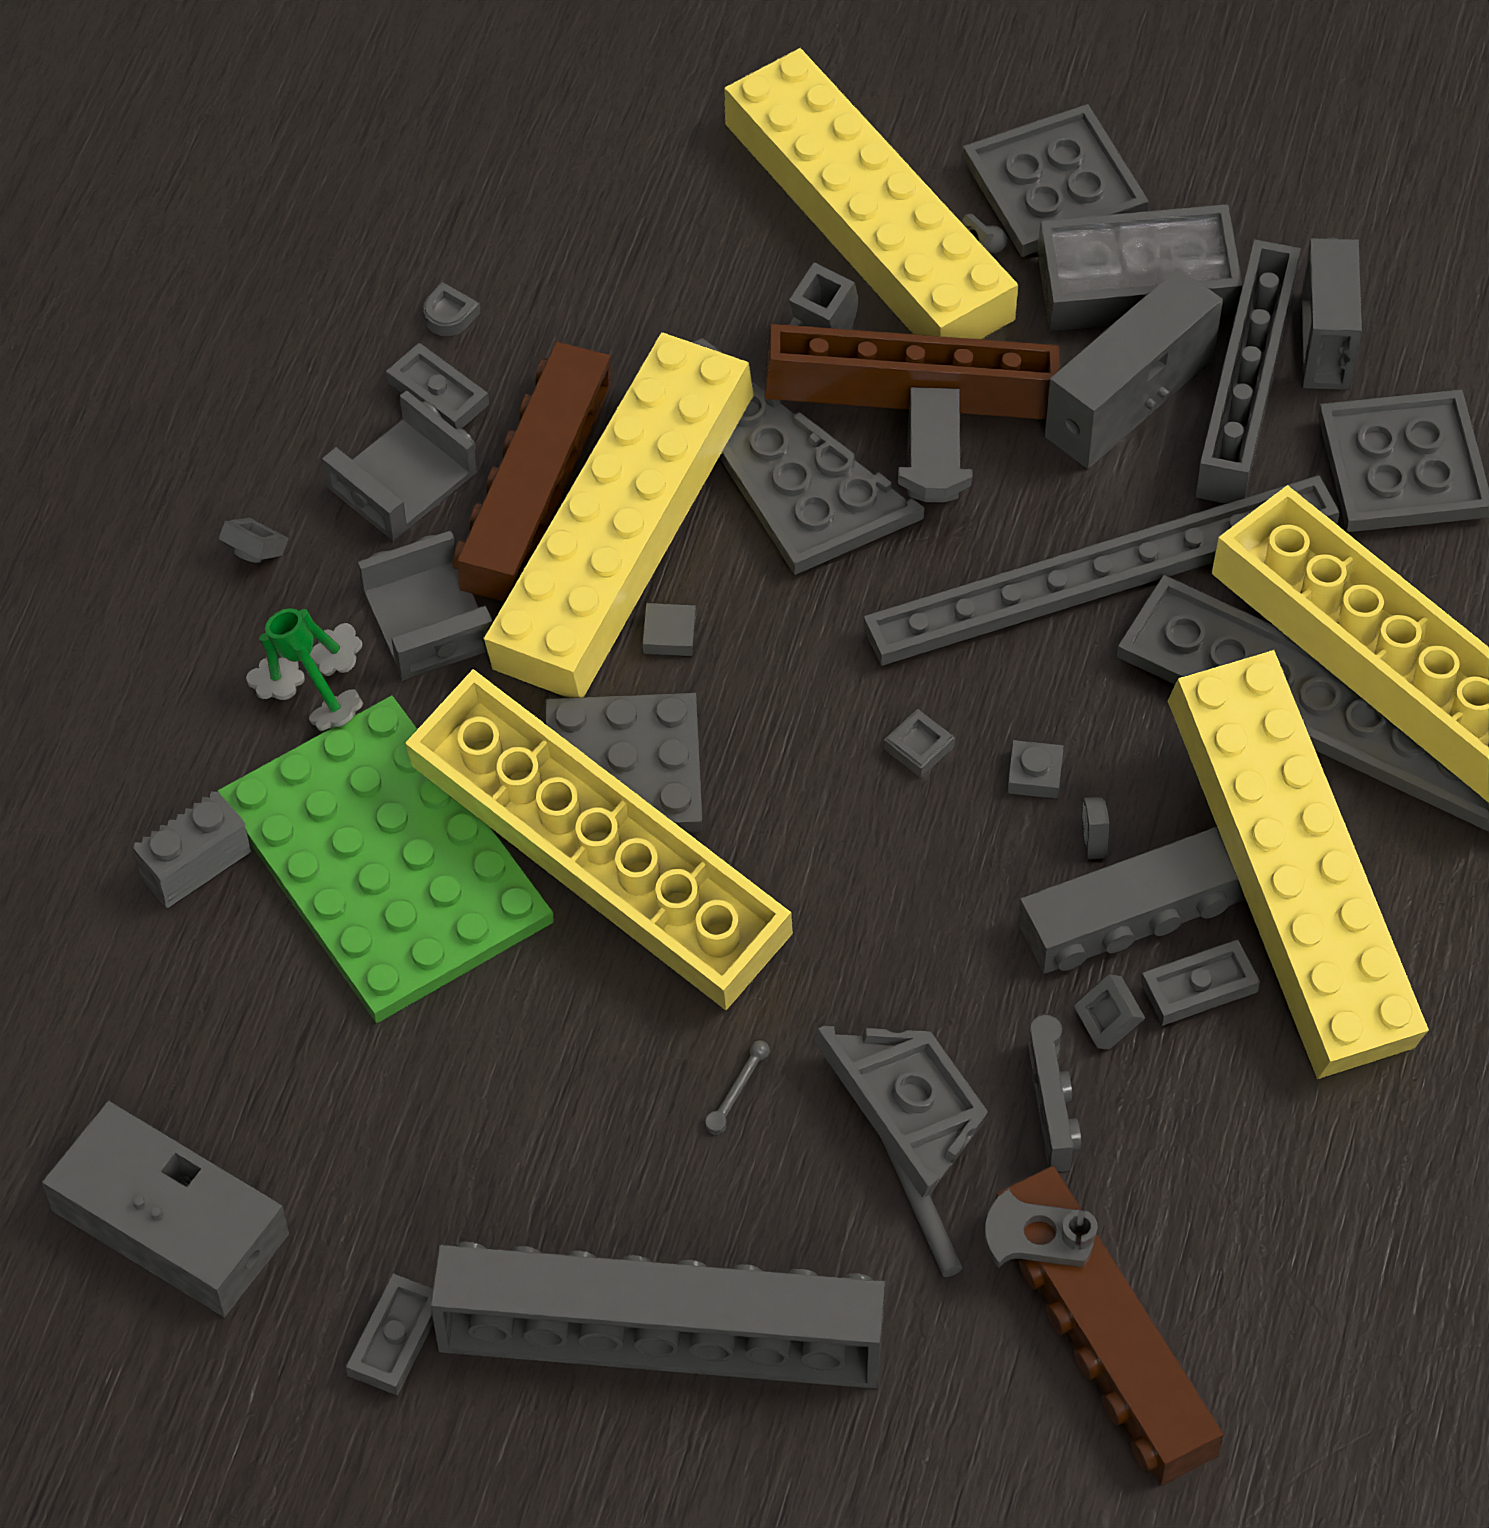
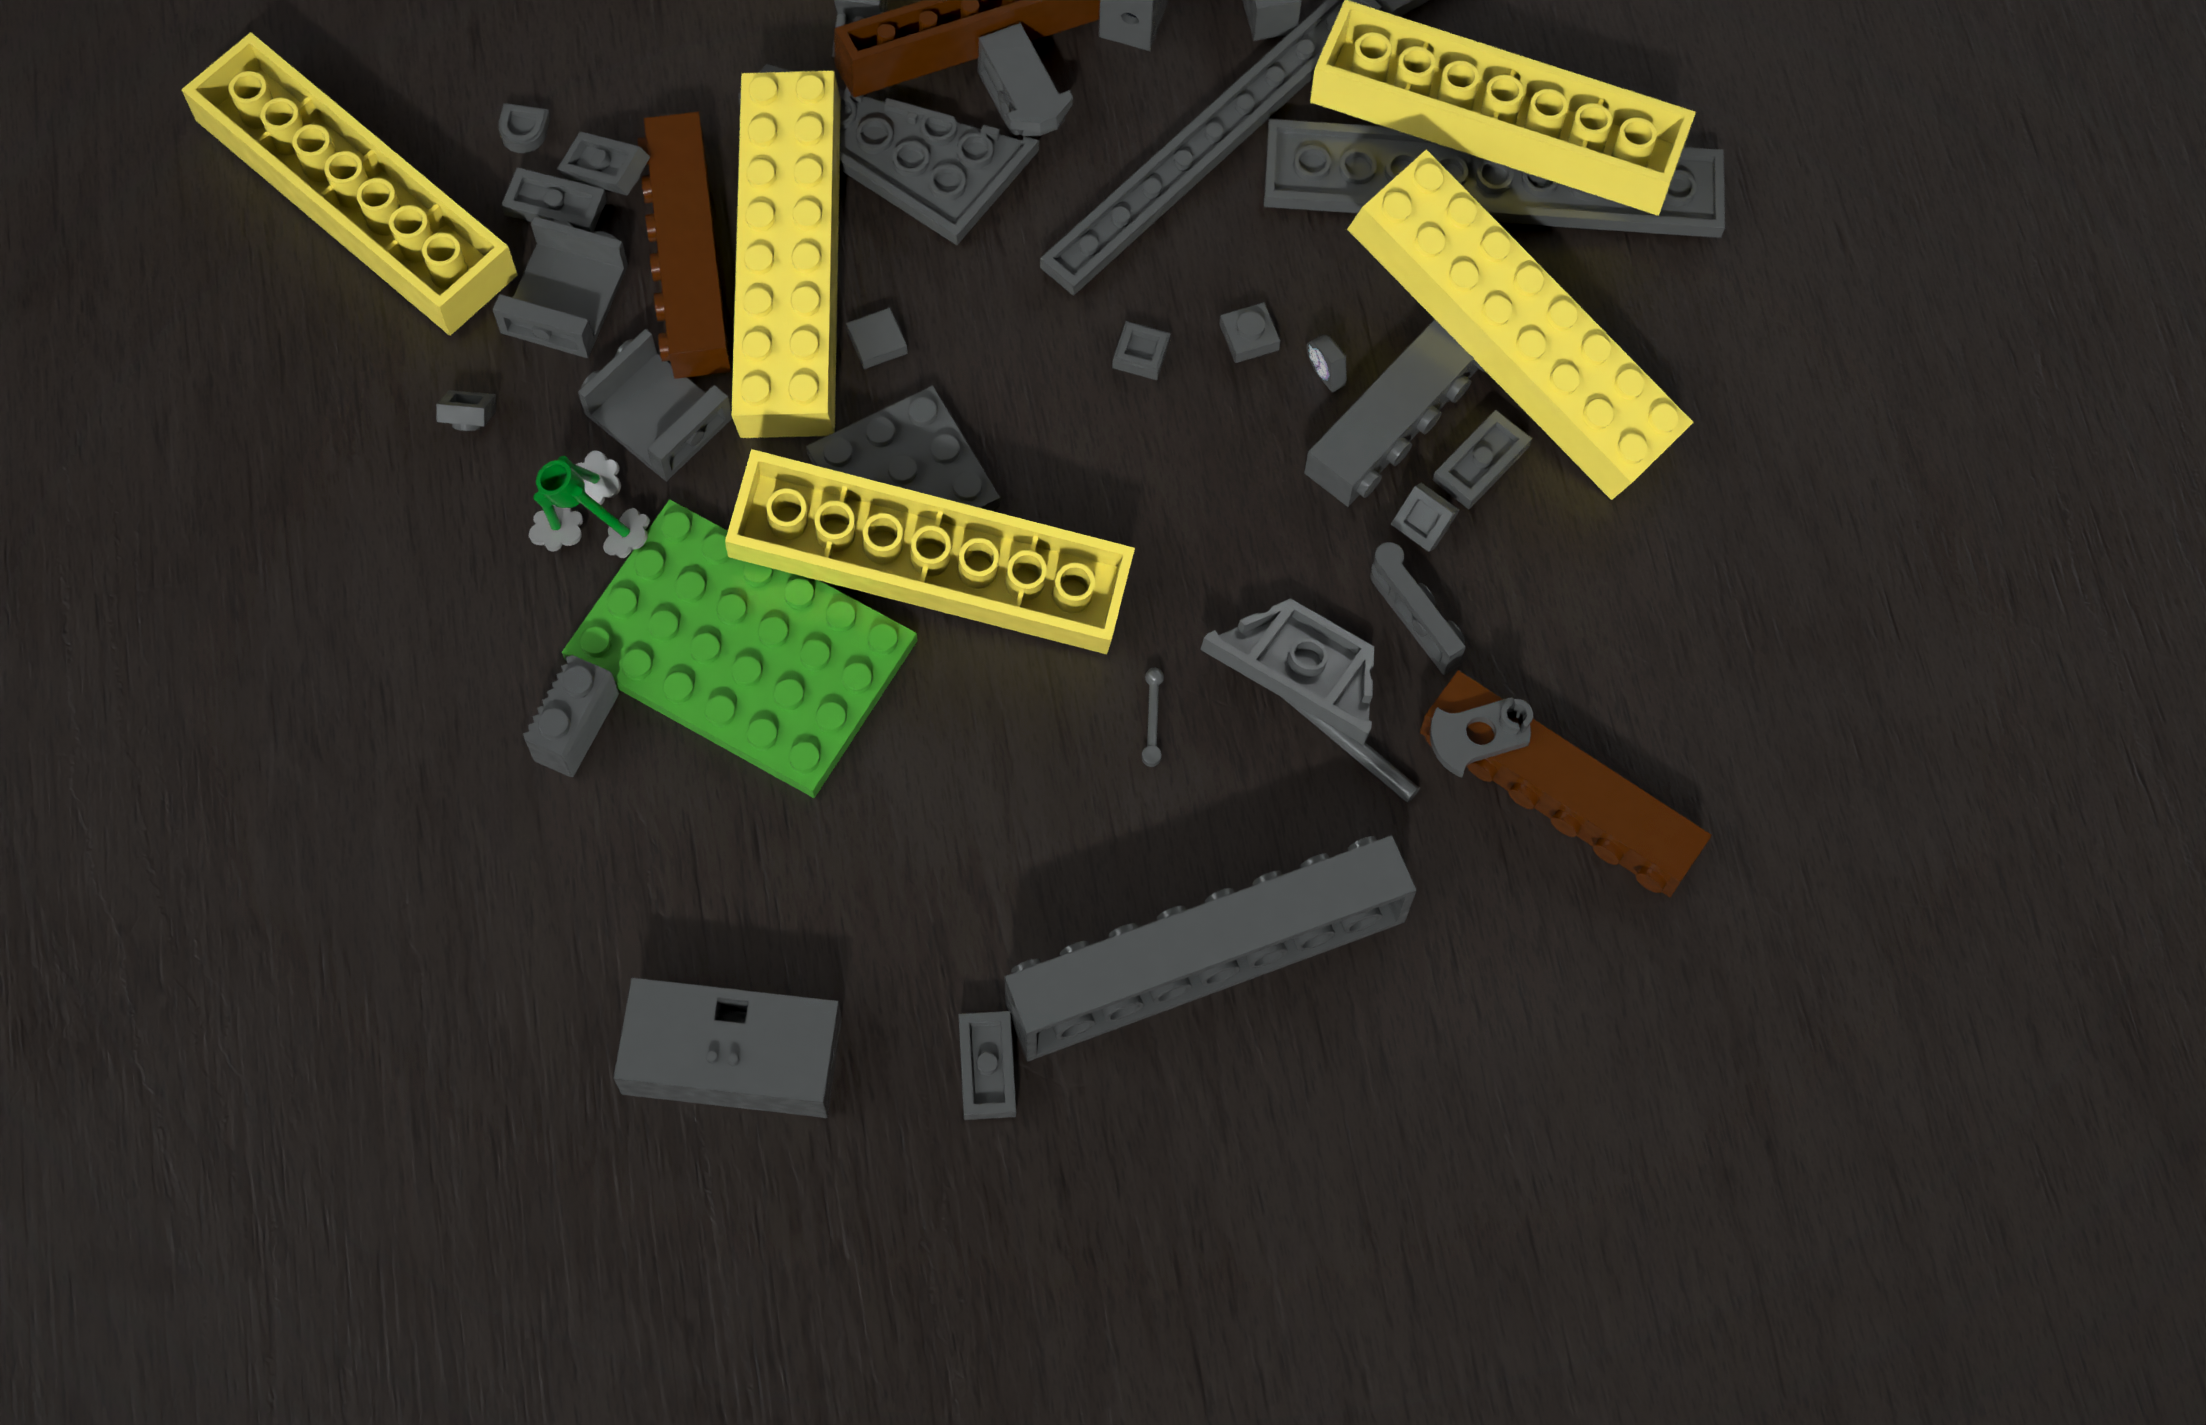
camera: 30 degrees left, 10 degrees up
none -> light yellow brick [181,32,518,336]
none -> dark grey plate [557,131,650,196]

